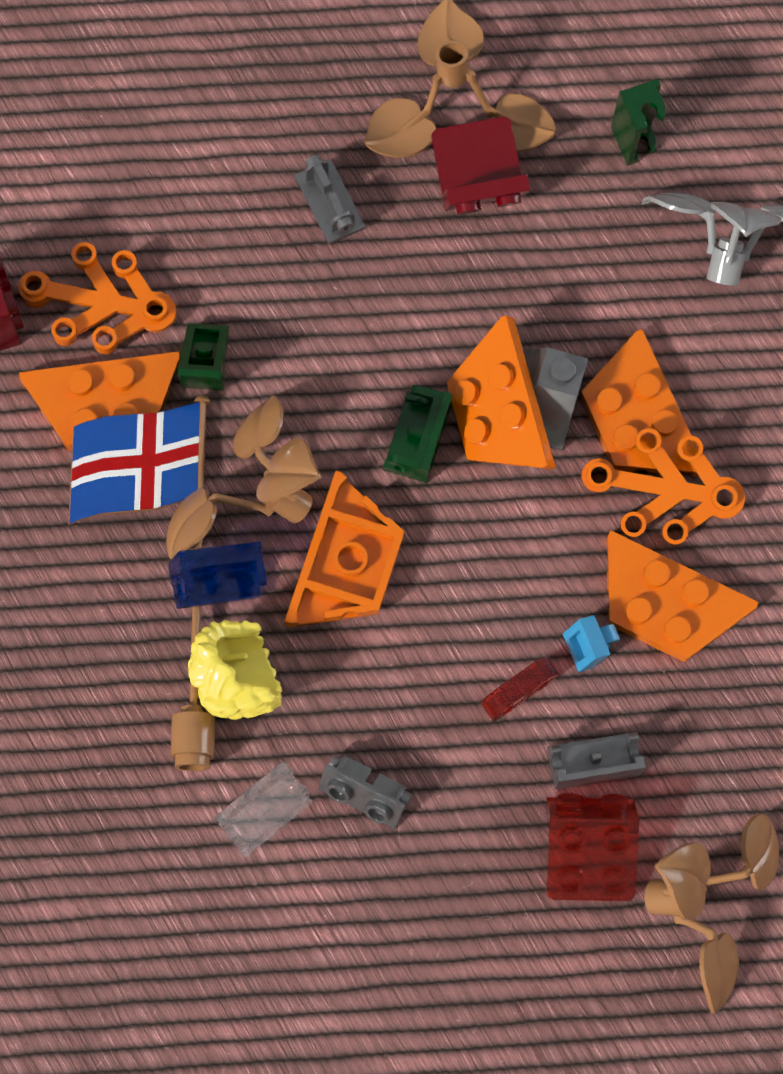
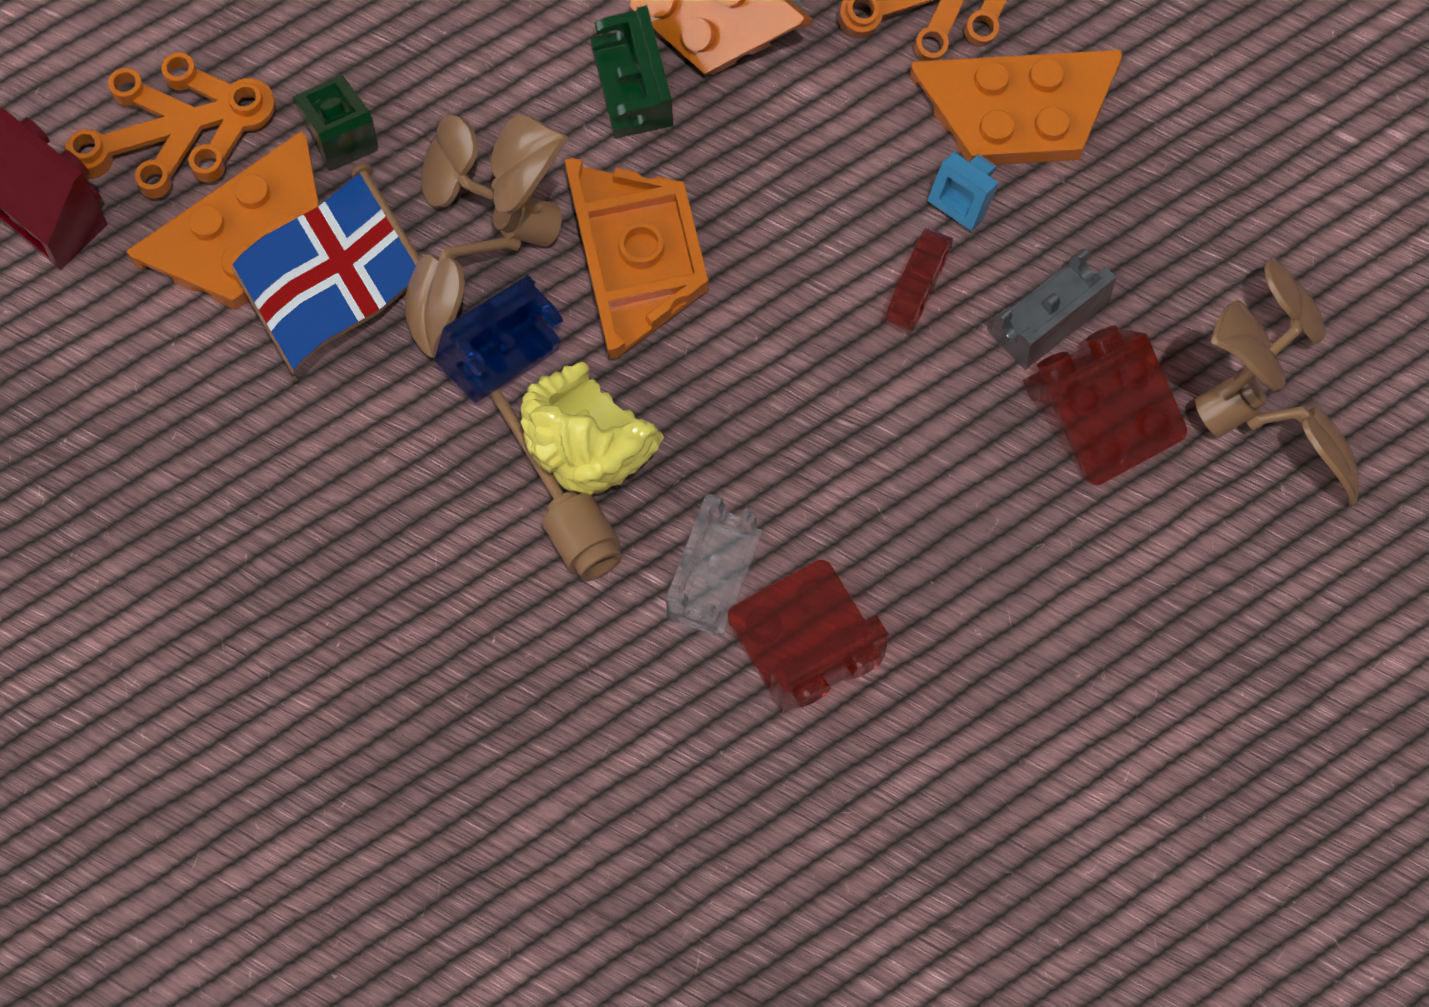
camera: 25 degrees left, 5 degrees down
flat silver hinge [318,754,412,829] -> none
none -> clear red bracket [727,560,889,713]

